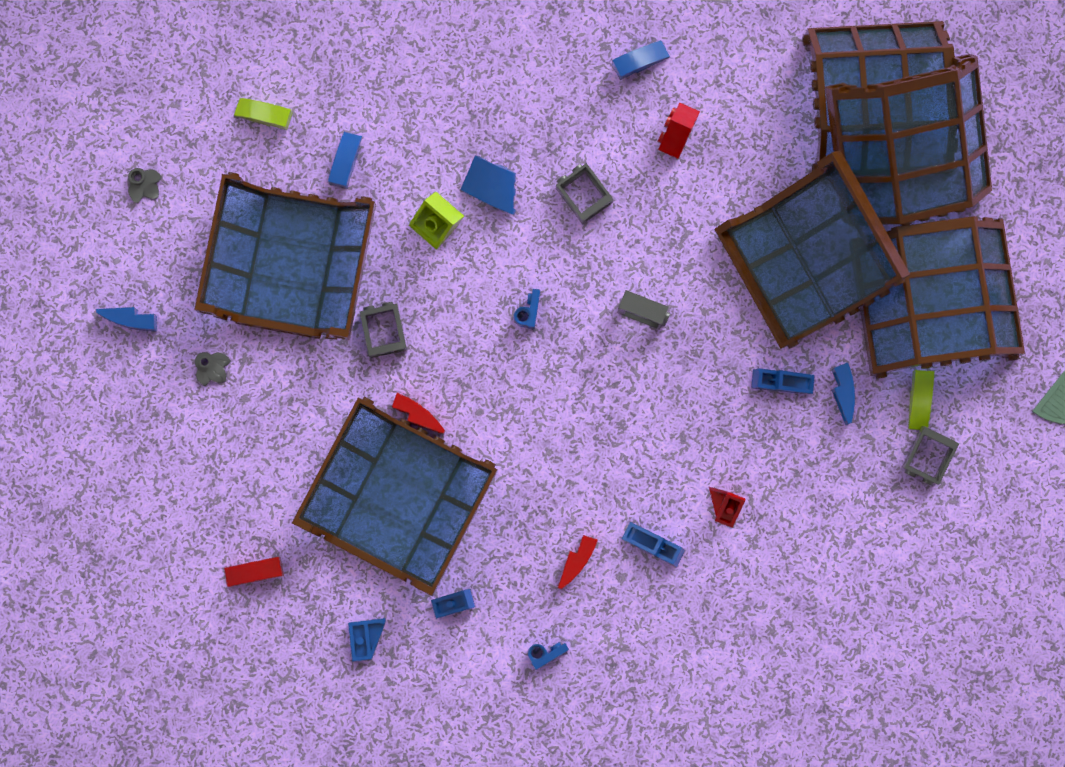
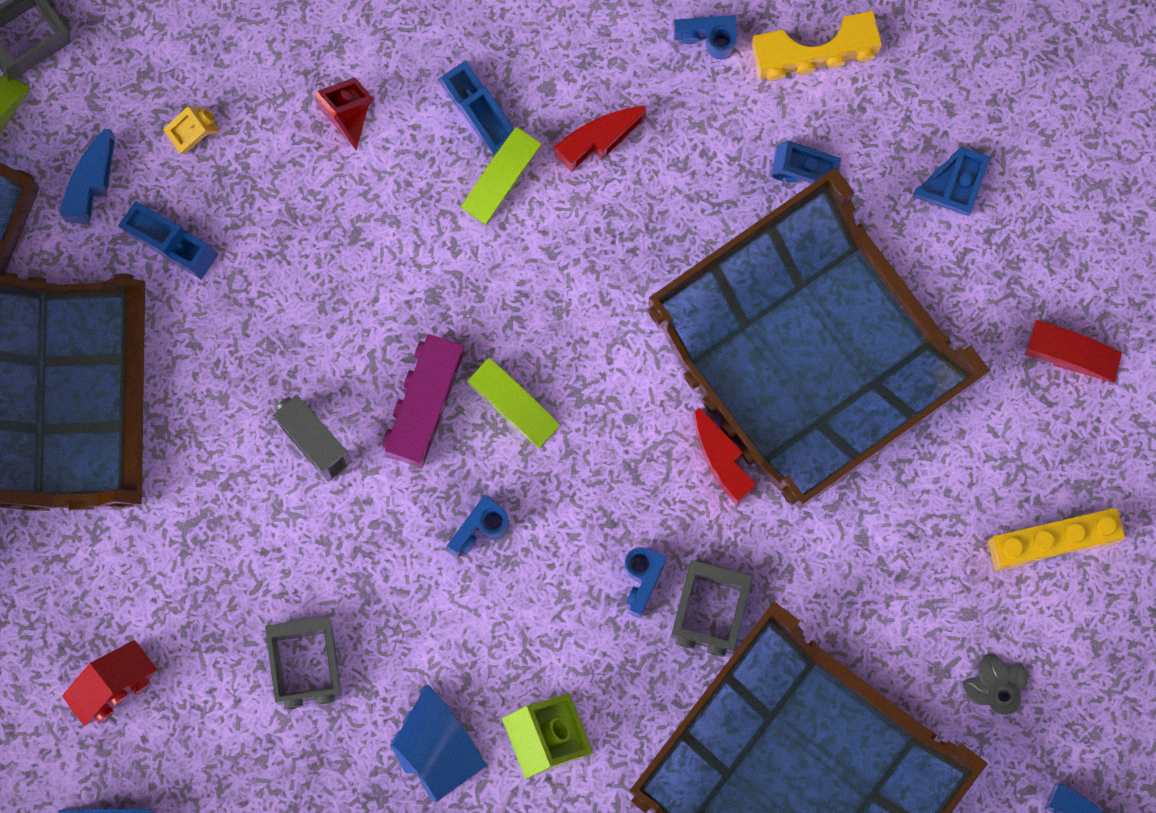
camera: 150 degrees left, 5 degrees down
none -> yellow bracket [163,106,219,154]
none -> magenta brick [382,334,465,469]
none -> lime slope [461,126,542,225]
none -> lime slope [468,358,560,449]
none -> blue plate [624,547,667,618]
none -> yellow arch [751,11,882,81]
none -> yellow arch [988,508,1125,572]

